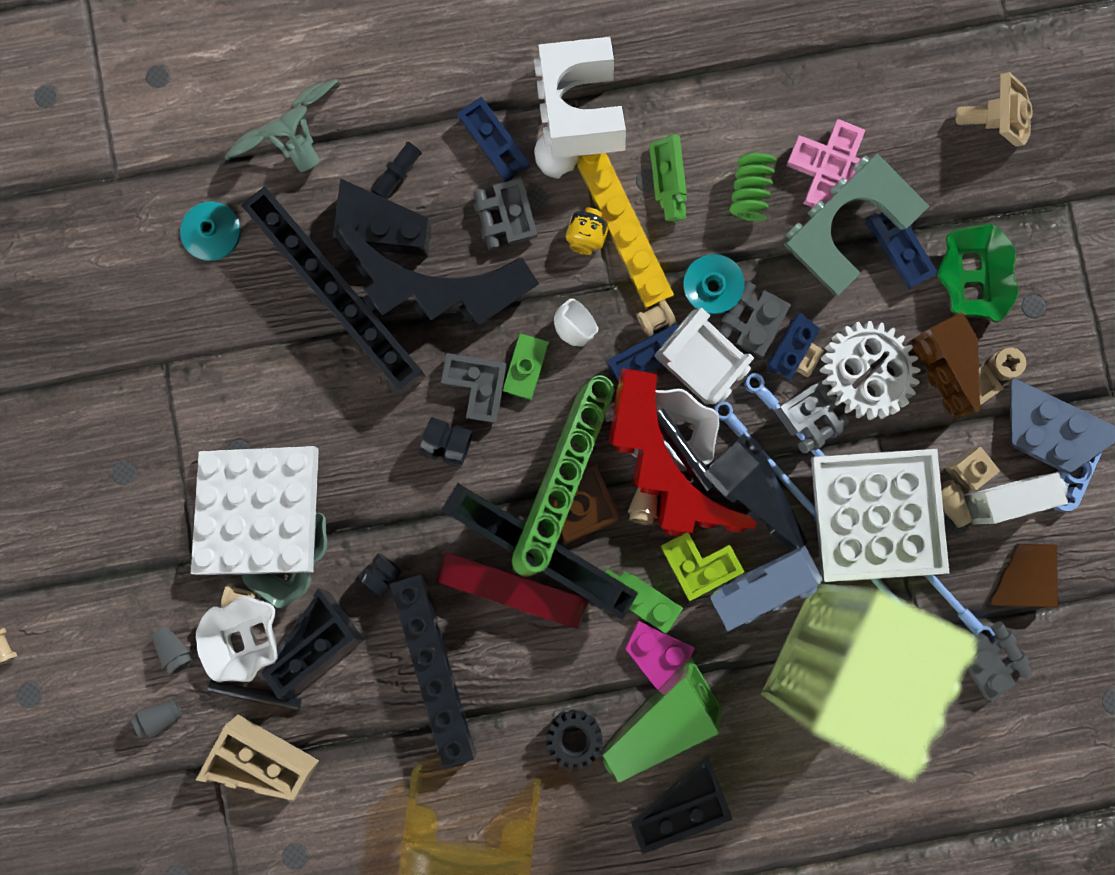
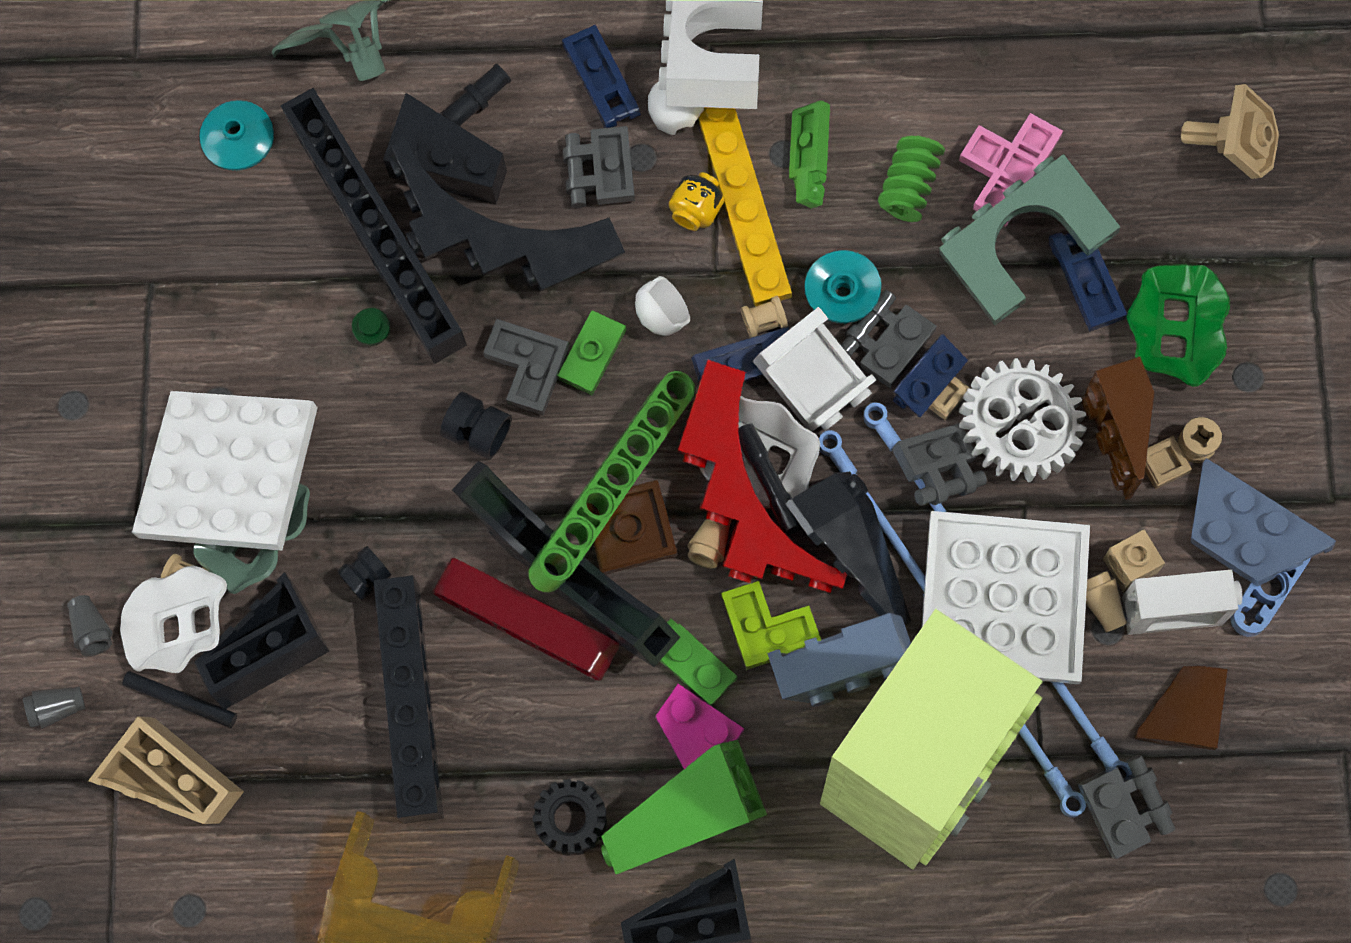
camera: 15 degrees right, 10 degrees down
none -> dark green plate [352,308,390,346]

